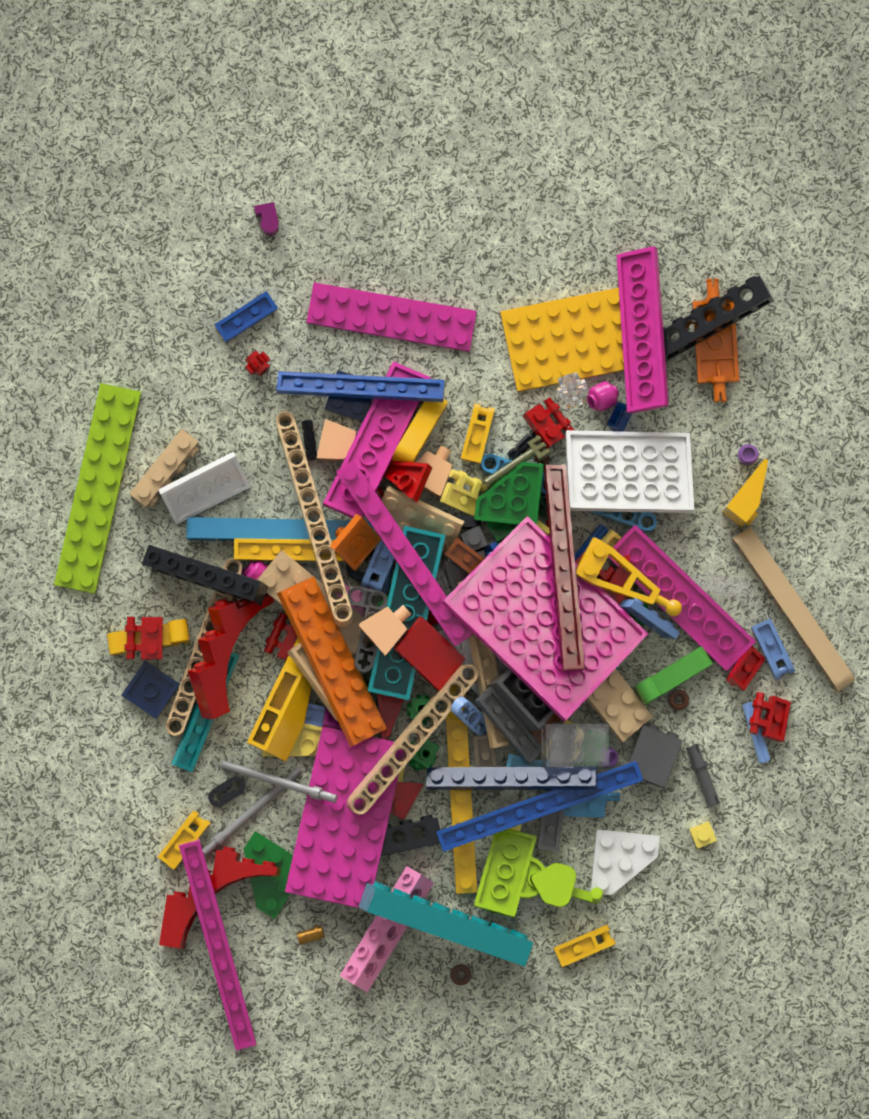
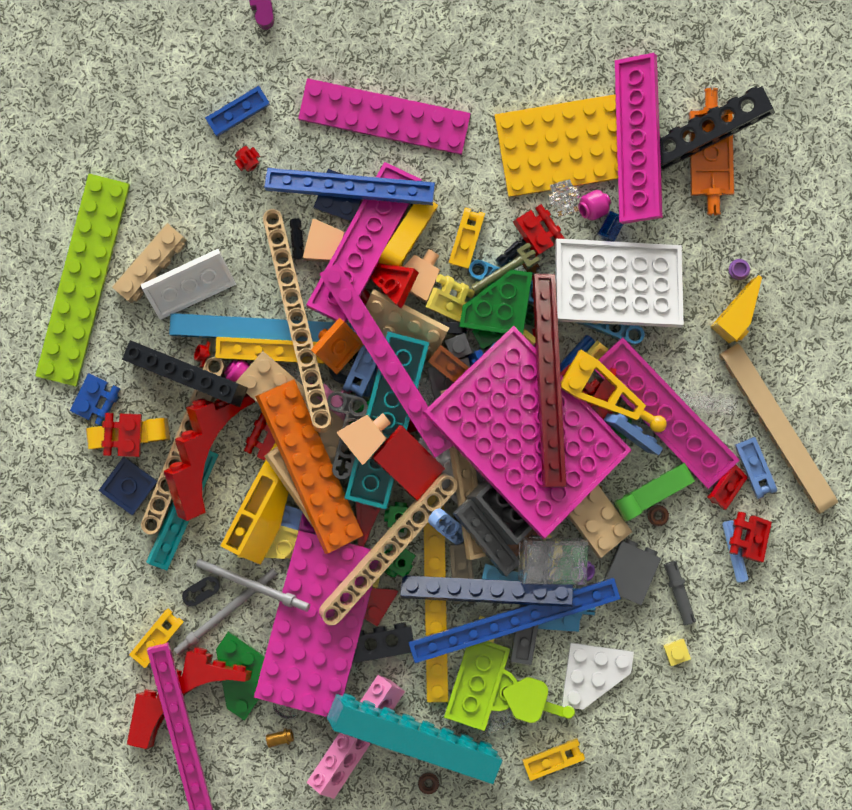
camera: 10 degrees right, 5 degrees up
none -> blue plate [70,373,121,426]
none -> red plate [194,341,210,368]

